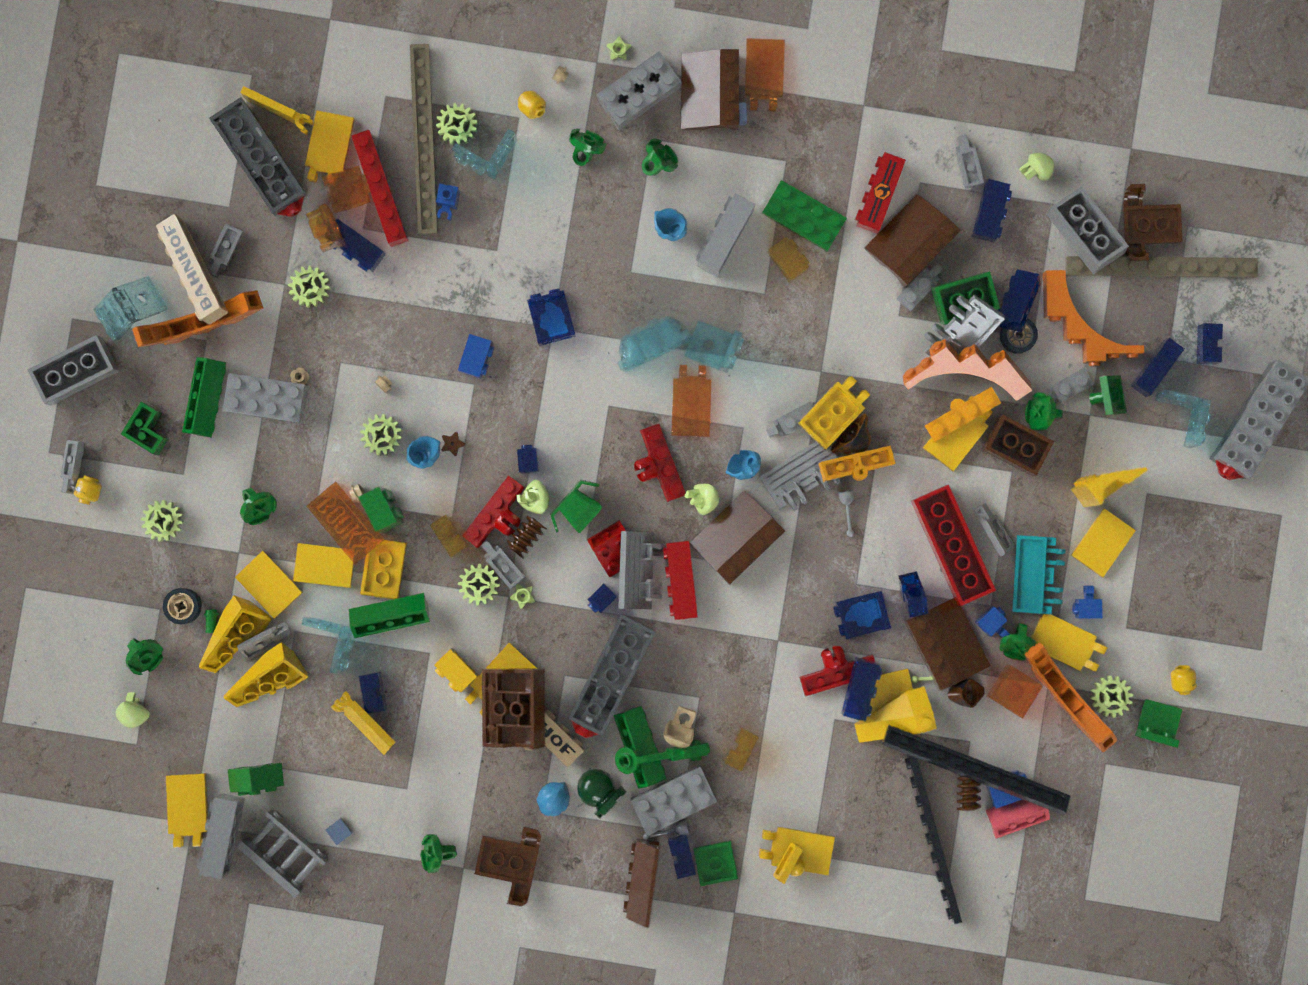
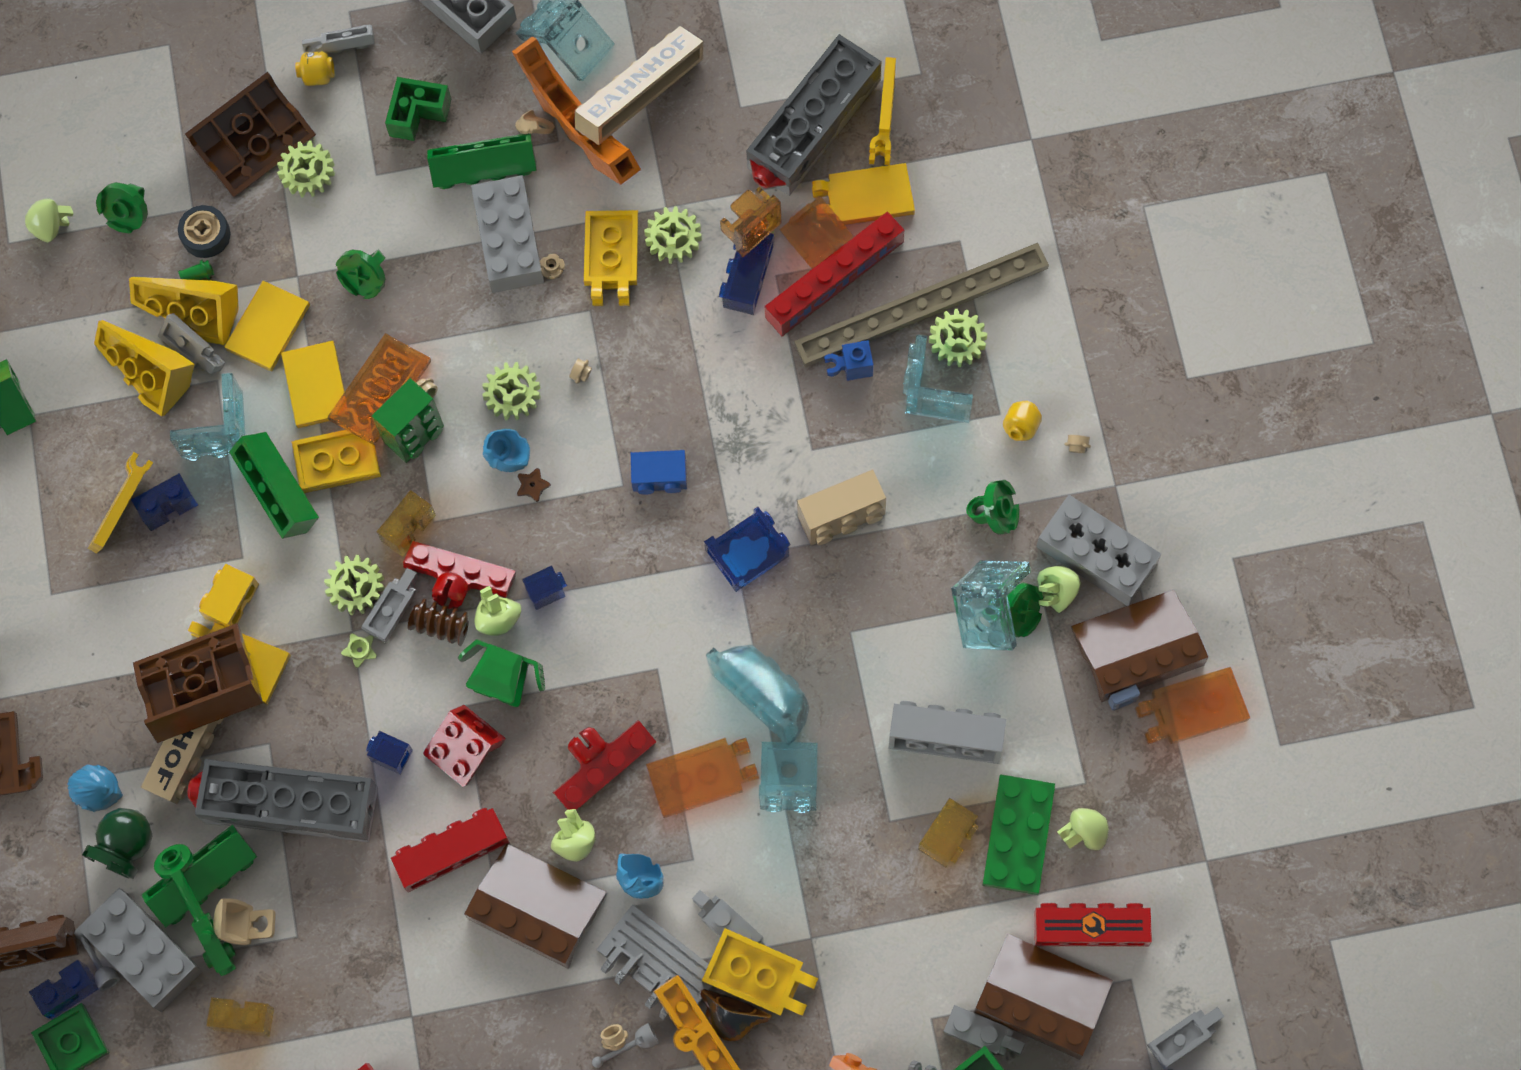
camera: 75 degrees right, 15 degrees down
light grey hinge [209,224,244,278] -> none
yellowish green plate [607,36,631,60] -> none
light grey hinge [619,531,664,609] -> none
dark azure hair [654,208,688,241] -> none
none -> reddish brown piece [183,72,316,197]
none -> tan piece [515,110,554,134]
none -> yellow tile [584,210,638,306]
none -> tan plate [601,1024,628,1051]
none -> tan brick [797,469,886,545]
none -> clear light blue bracket [951,560,1031,651]
none -> yellowish green piece [1037,566,1081,613]
none -> yellowish green piece [1057,808,1109,850]

